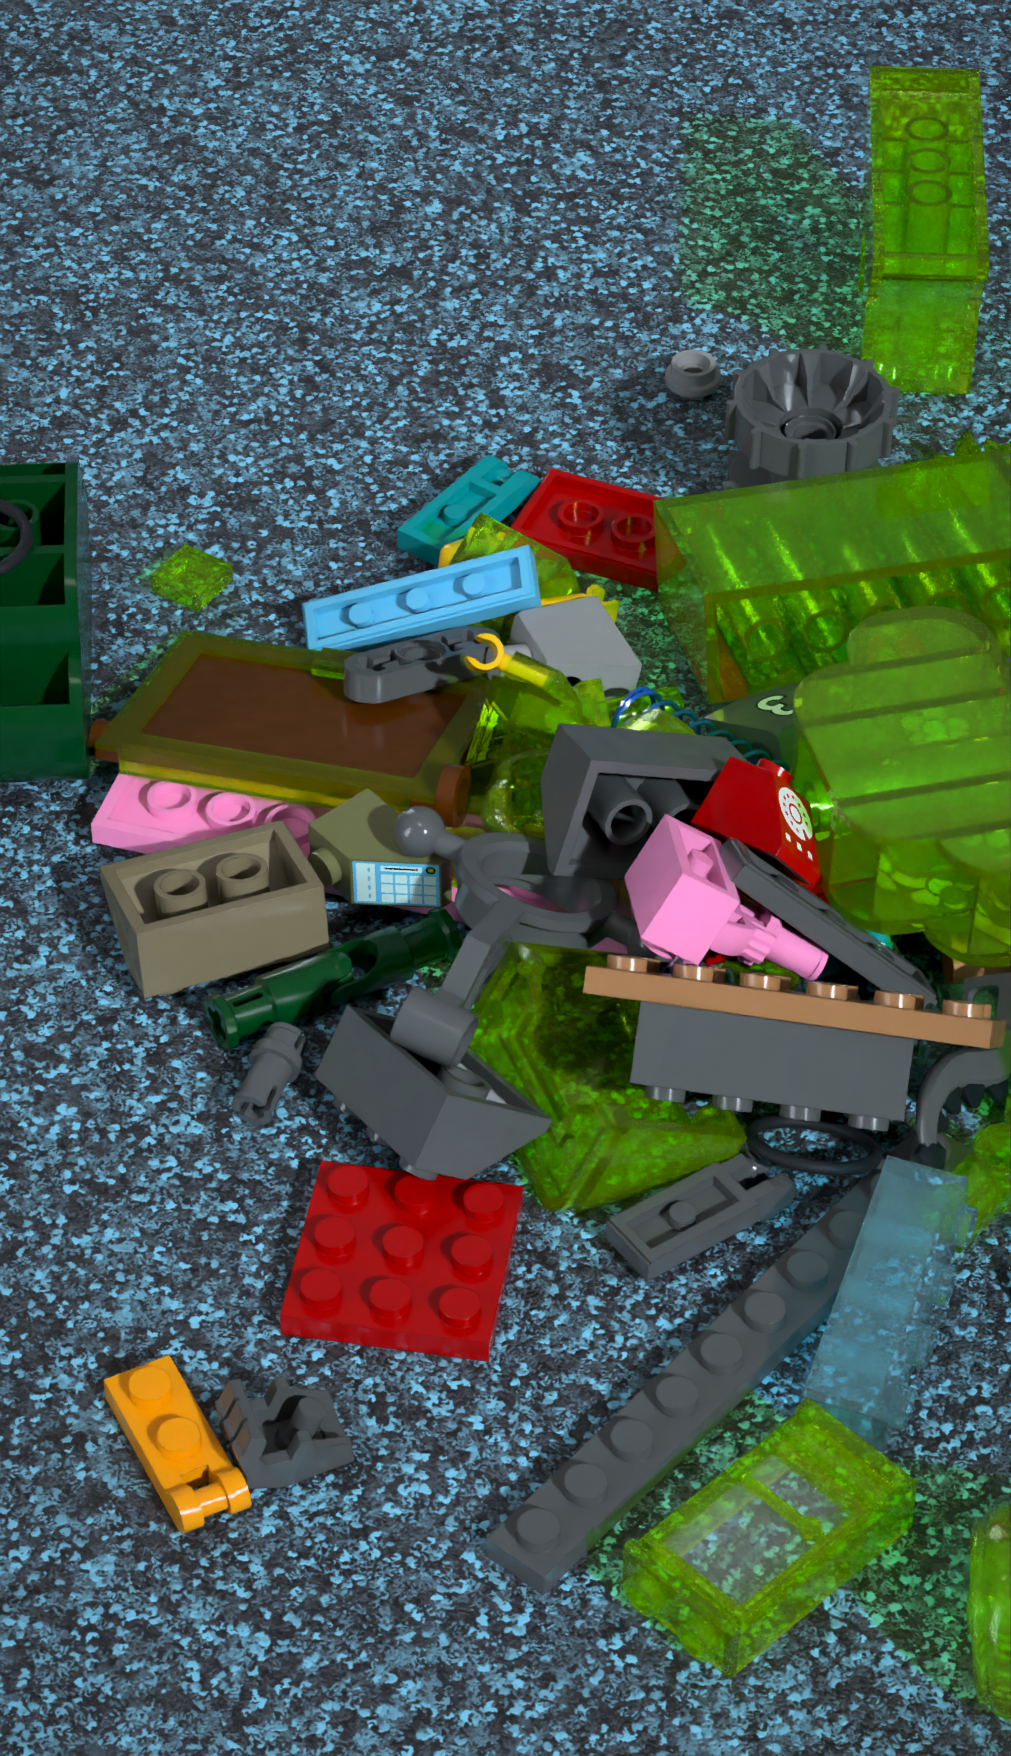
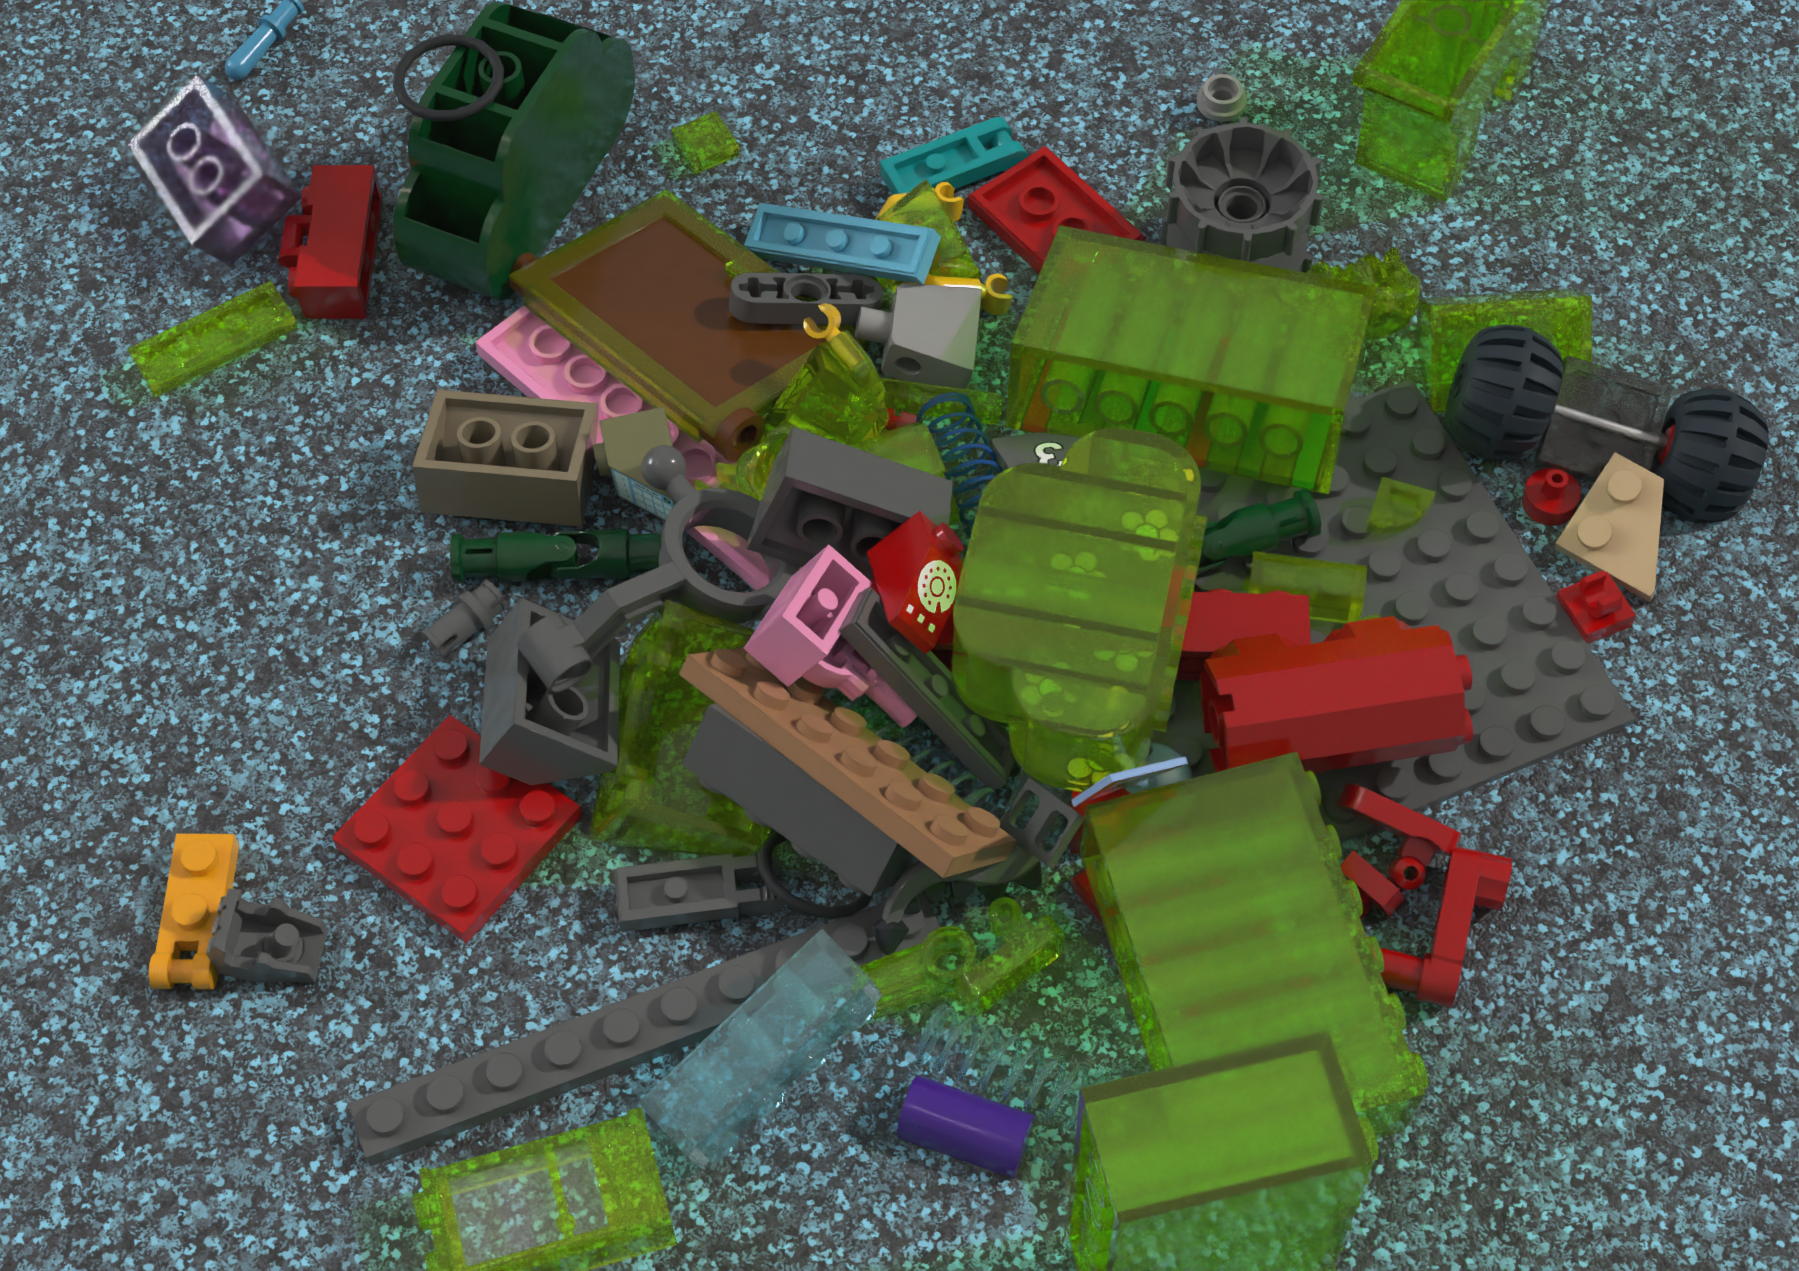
camera: 30 degrees right, 15 degrees up
clear neon green tile [566,678,611,728] -> none

